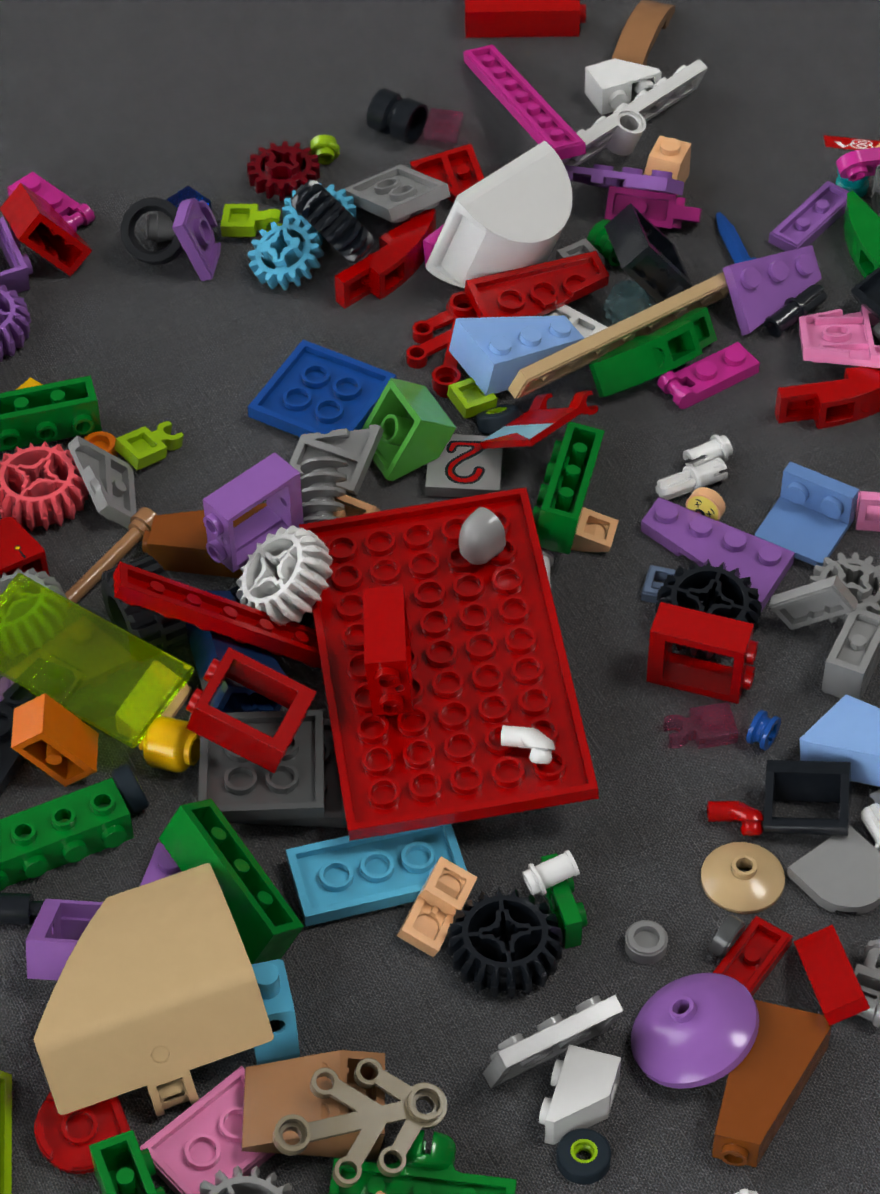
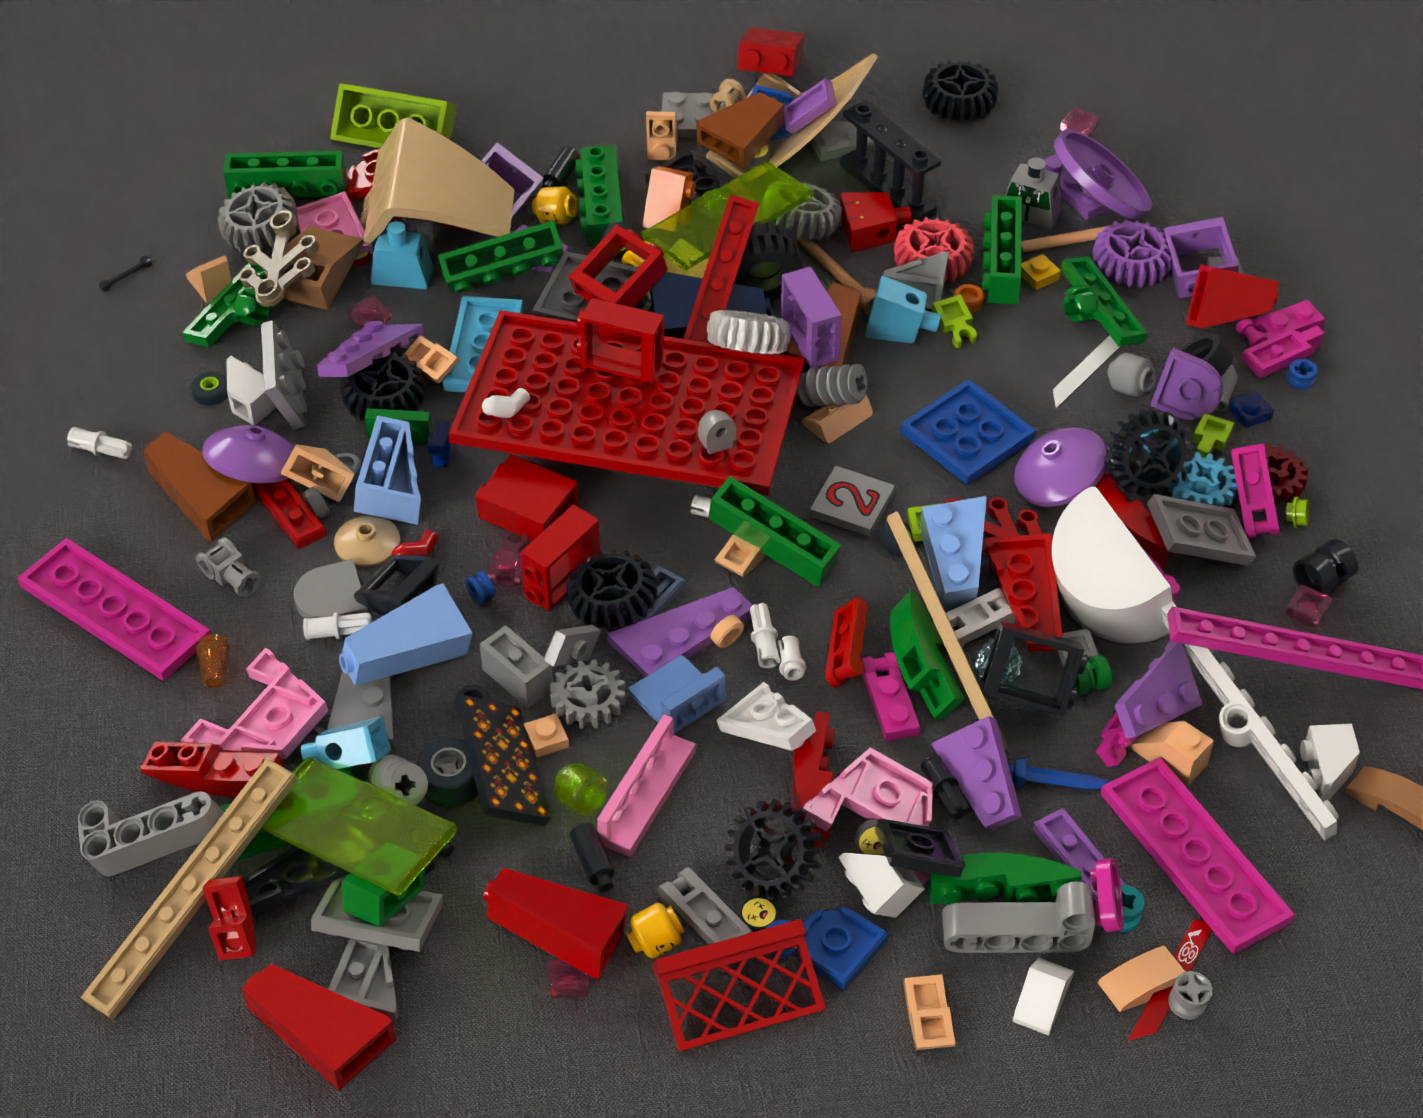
camera: 110 degrees right, 0 degrees up
light grey wing [289,424,384,495] -> none
bright green slope [362,378,456,481] -> none
red wing [410,143,484,203] -> none
red flag [480,390,599,449] -> none
white pin [522,850,580,896] -> none
red tile [793,924,870,1026] -> none
none -> light nougat slope [281,444,355,502]
none -> medium lavender wing [317,321,425,377]
none -> clear pink plate [348,295,391,329]
none -> light blue wedge [354,415,421,525]
none -> clear blue plate [427,421,452,468]
none -> red brick [475,454,579,541]
none -> yellow head [532,187,578,225]
none -> white wing [717,682,816,751]
none -> red plate [825,596,868,688]
none -> medium azure torso [865,276,941,344]
none -> medium lavender dish [1014,428,1108,507]
none -> white sticker [1053,335,1121,408]
none -> green plate [1060,256,1148,347]
none -> dark pink plate [1100,757,1295,955]
none -> light grey head [1107,353,1157,397]
none -> dark pink plate [1231,443,1280,539]
none -> dark pink hinge [1241,325,1325,378]
none -> blue bush [1287,359,1318,389]

